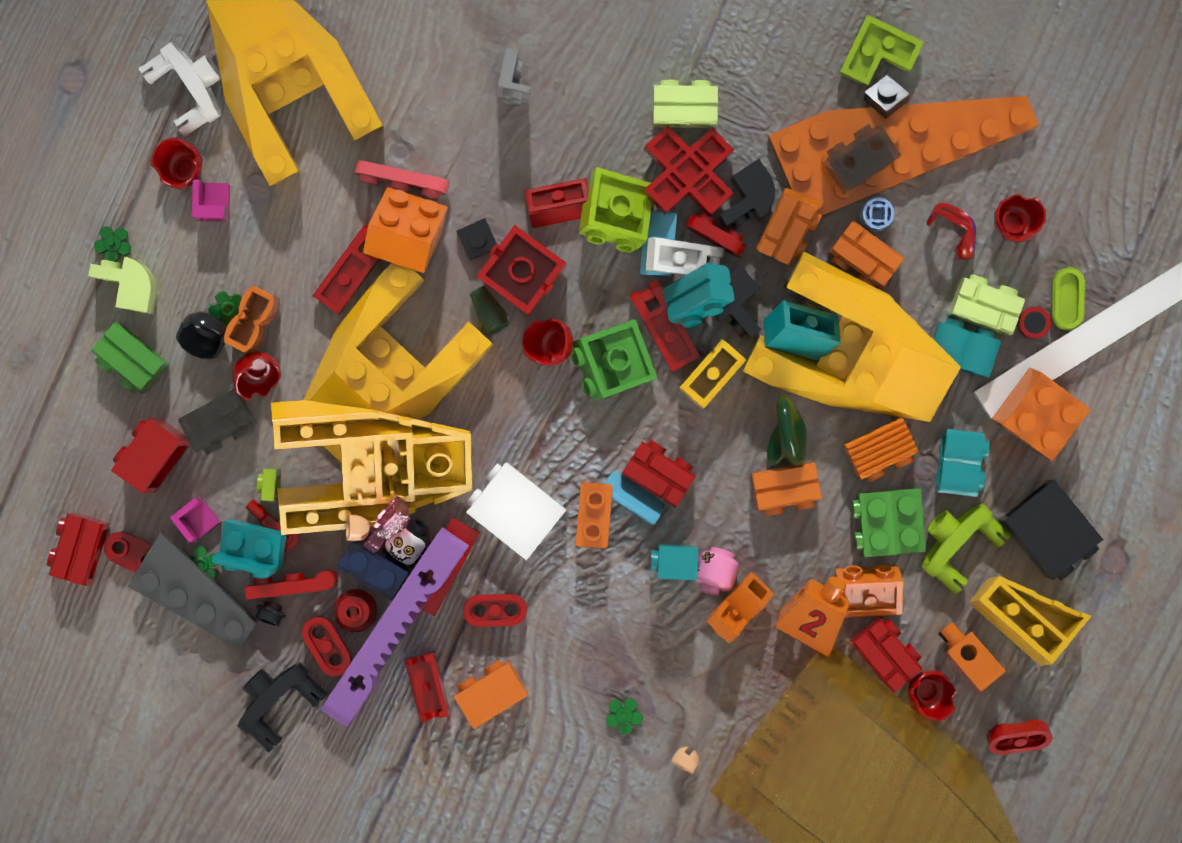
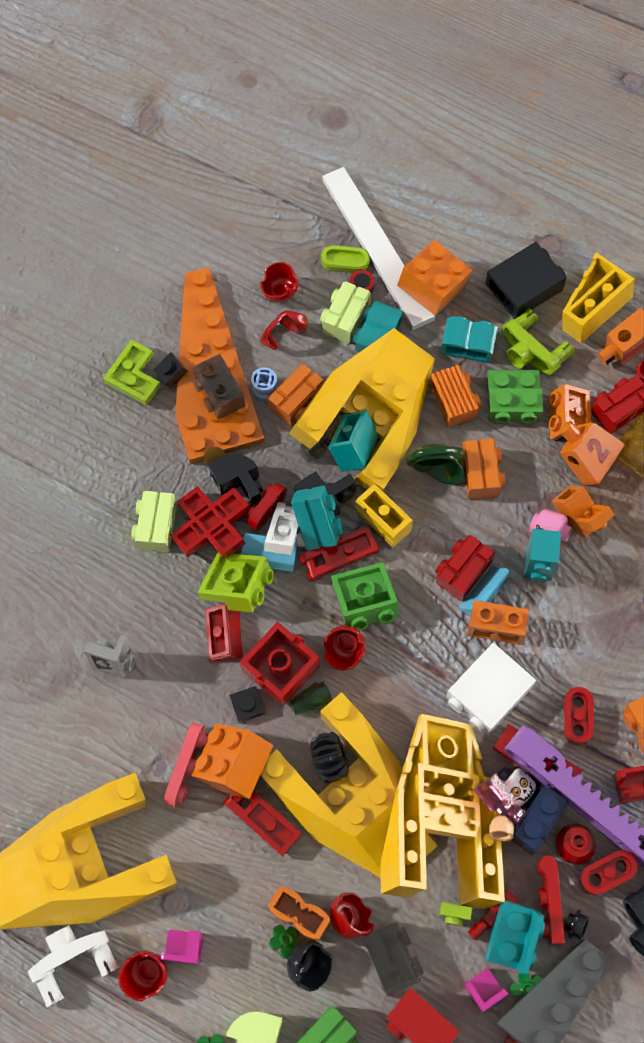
camera: 80 degrees left, 20 degrees down
orange brick [756,188,822,266] -> none
none -> pearl gold sticker [203,447,226,467]
none -> black gear [310,732,349,783]

